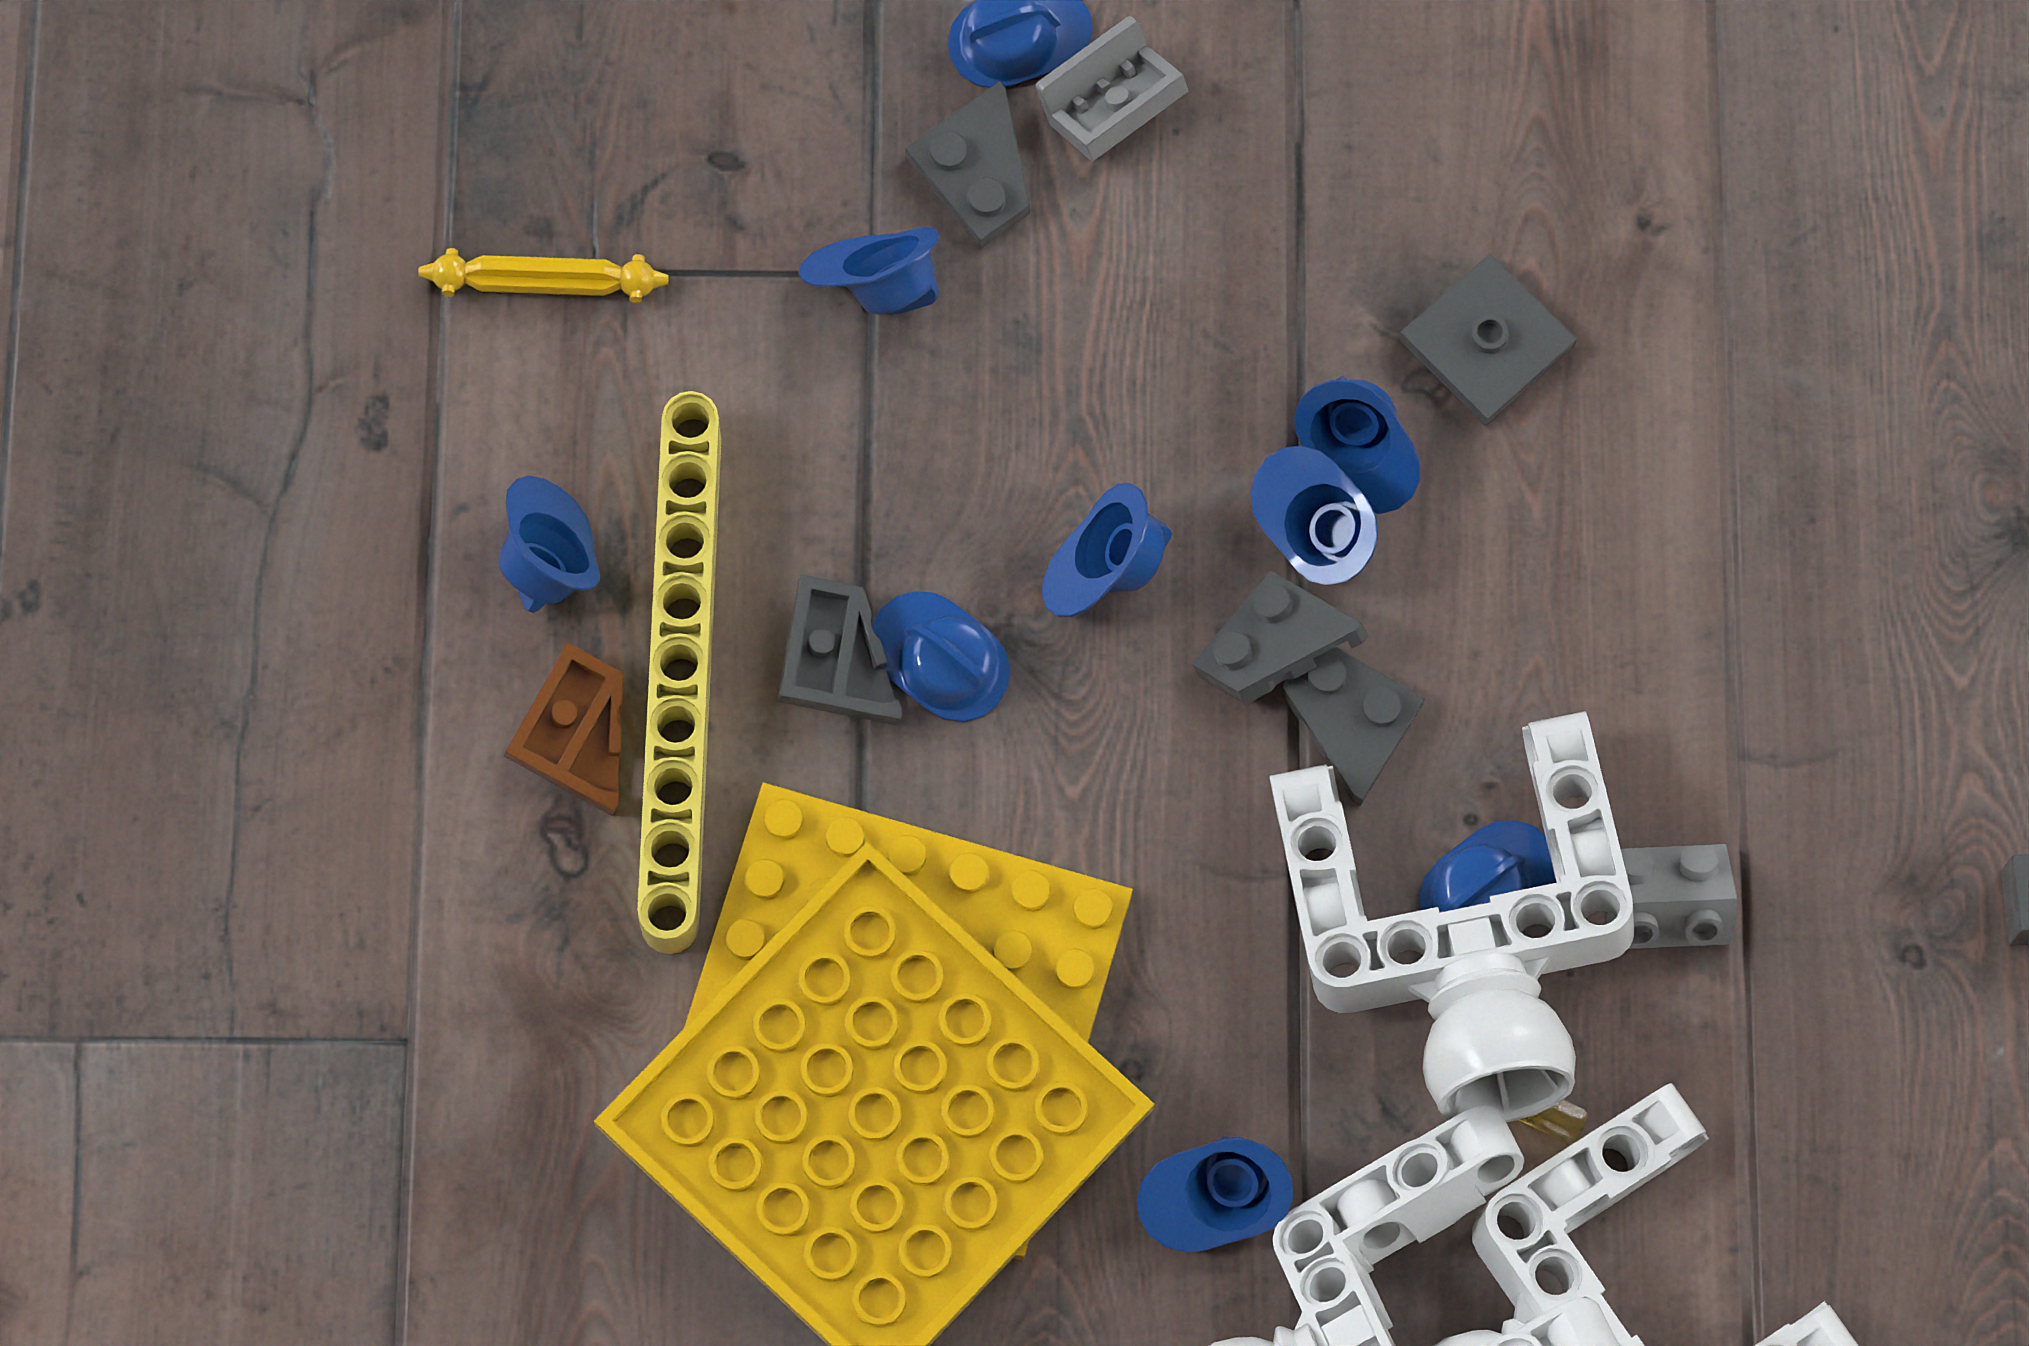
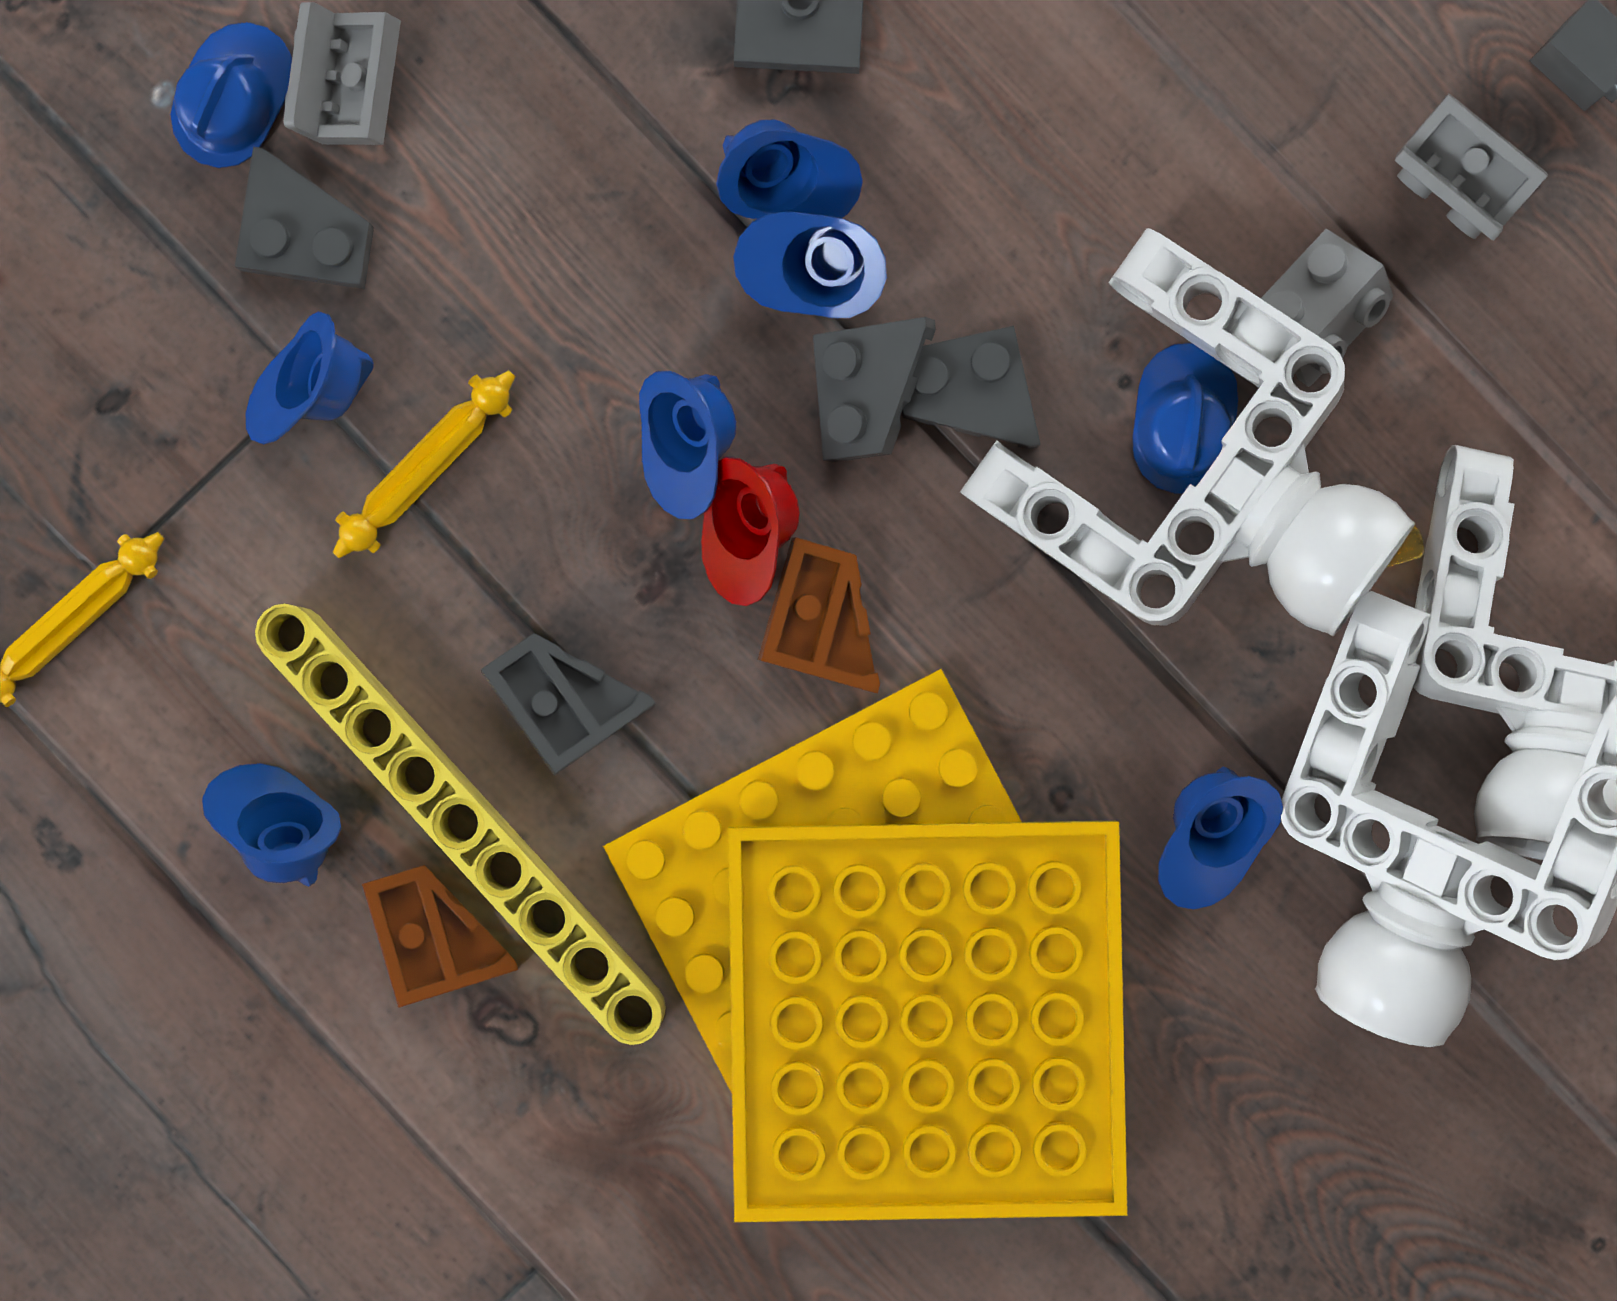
camera: 40 degrees left, 15 degrees up
blue piece [872,591,1010,722] -> none
none -> yellow wheel [333,370,516,558]
none -> red piece [701,457,800,606]
none -> dark orange wing [757,537,880,694]
none -> light grey bracket [1395,93,1548,241]

